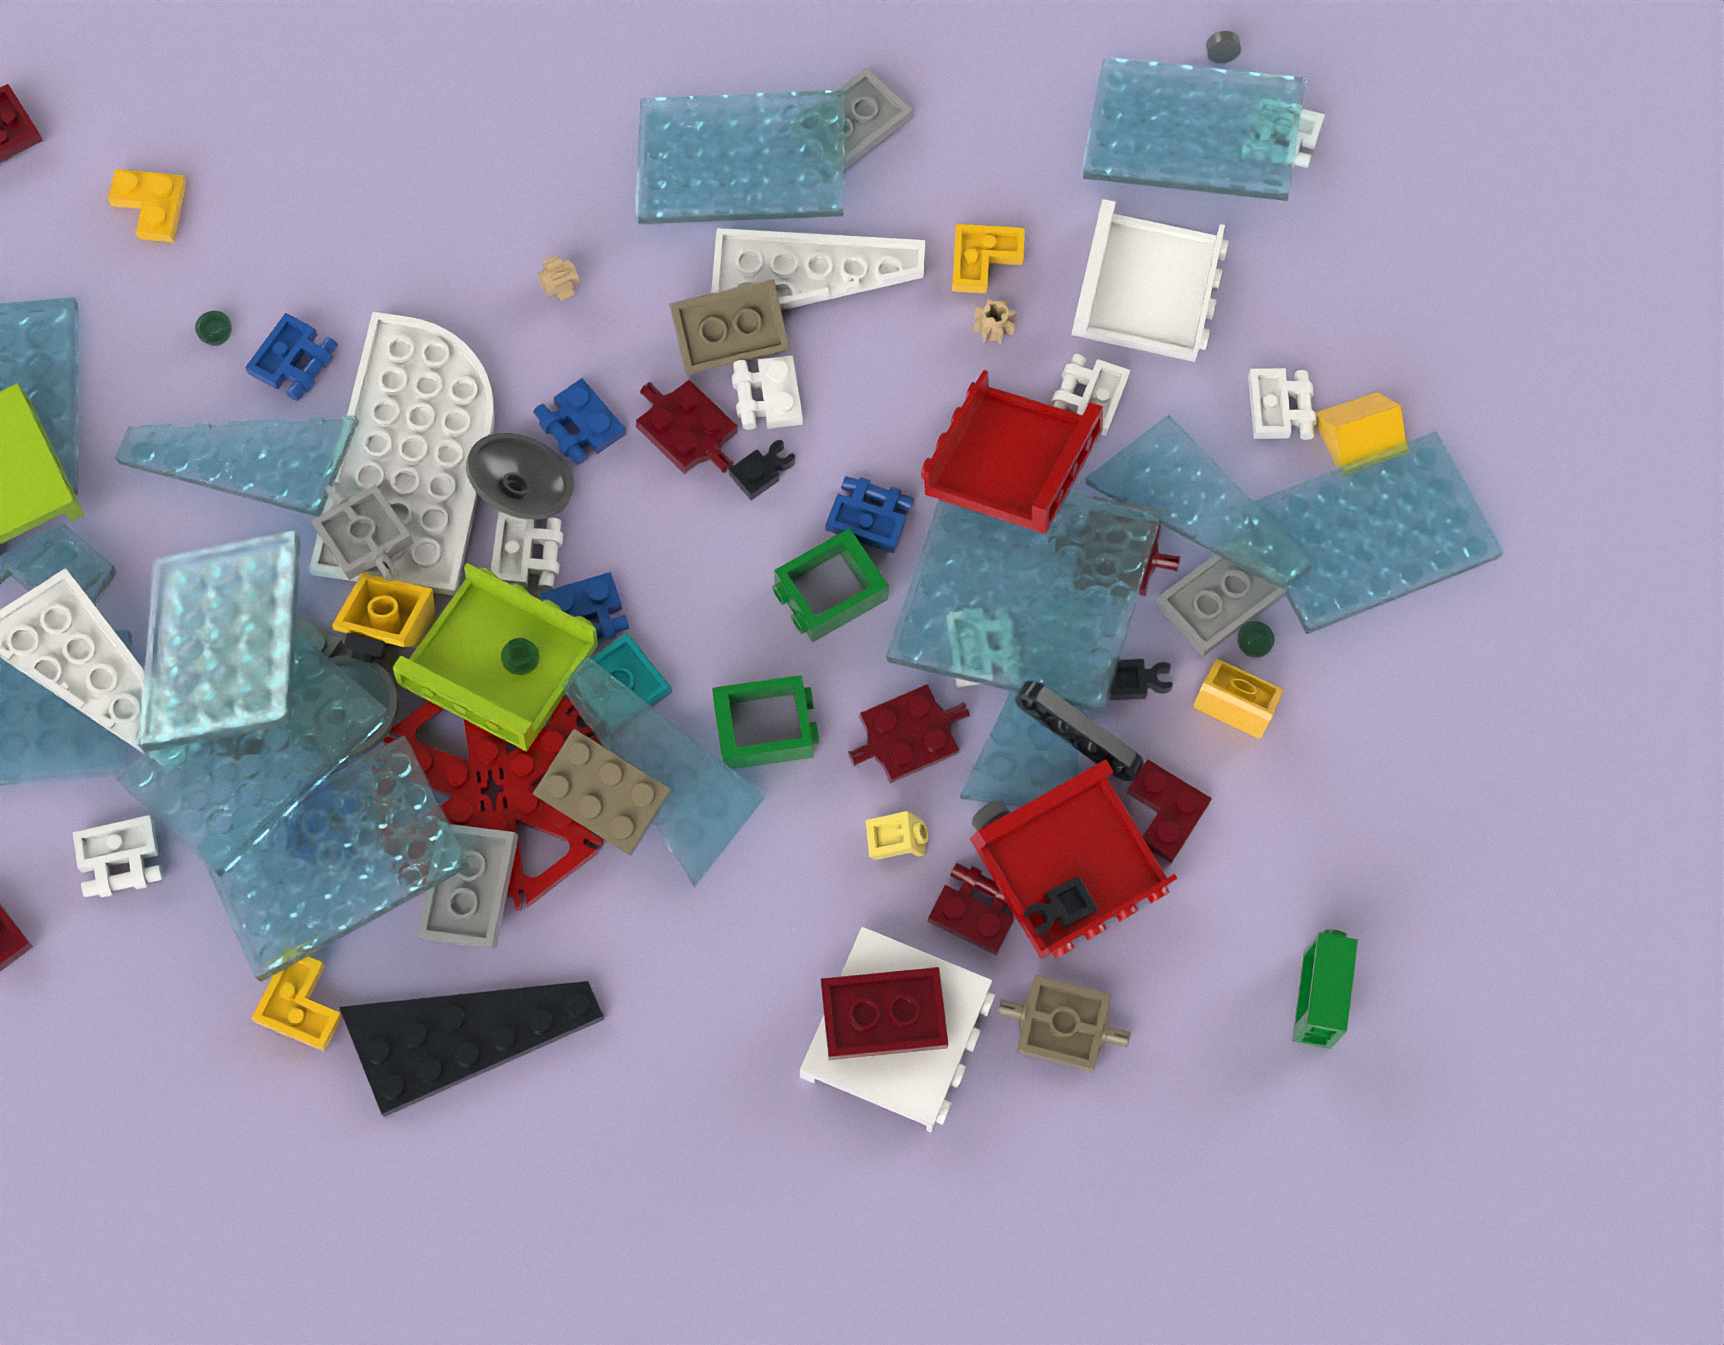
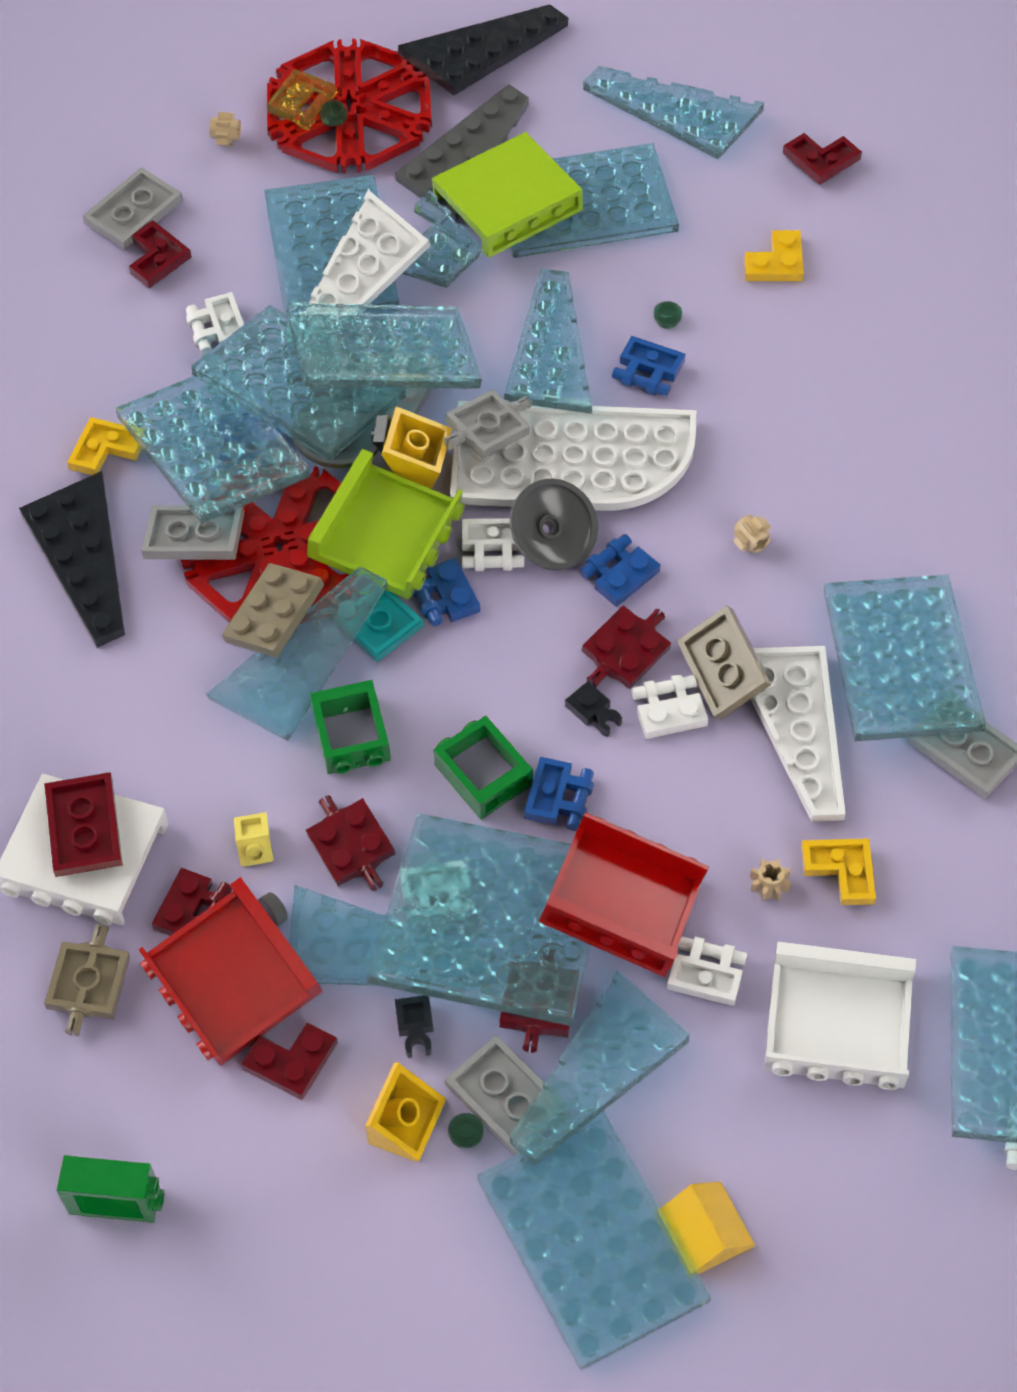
camera: 90 degrees right, 10 degrees down
clear green plate [501,638,539,675] -> none
black beam [1015,680,1144,782] -> none
black plate [1024,876,1098,936] -> none
white plate [1248,368,1317,440] -> none

